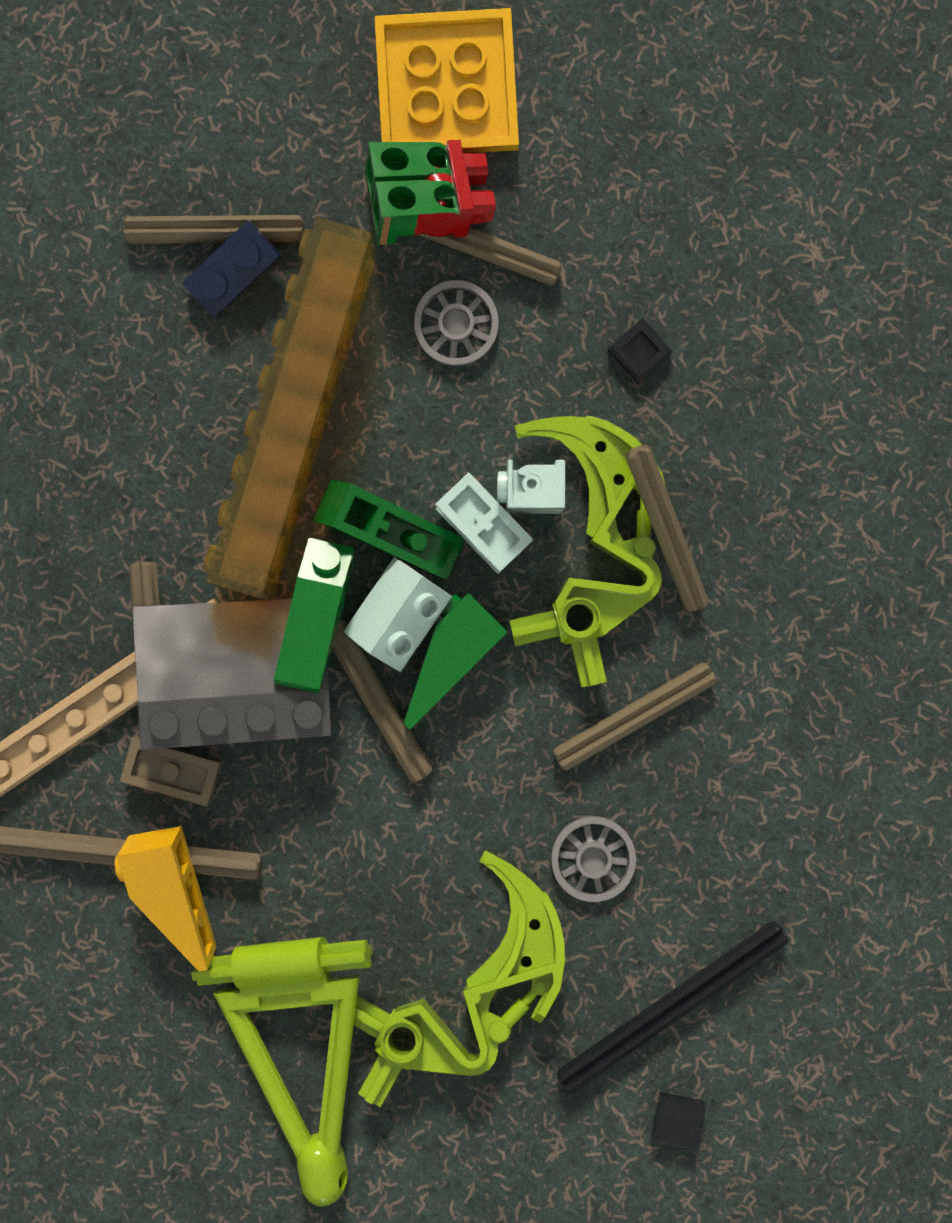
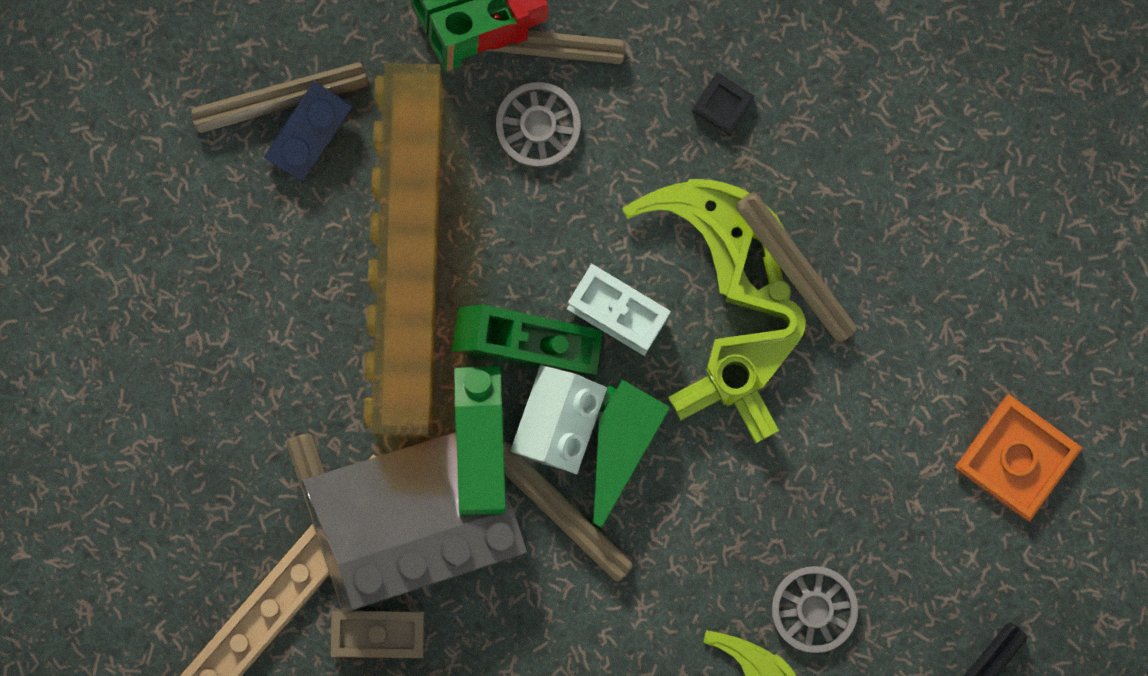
camera: 15 degrees left, 5 degrees down
light aqua hinge [497,460,565,514] -> none
dark tan axle [553,663,717,770] -> none
none -> orange tile [954,394,1083,522]

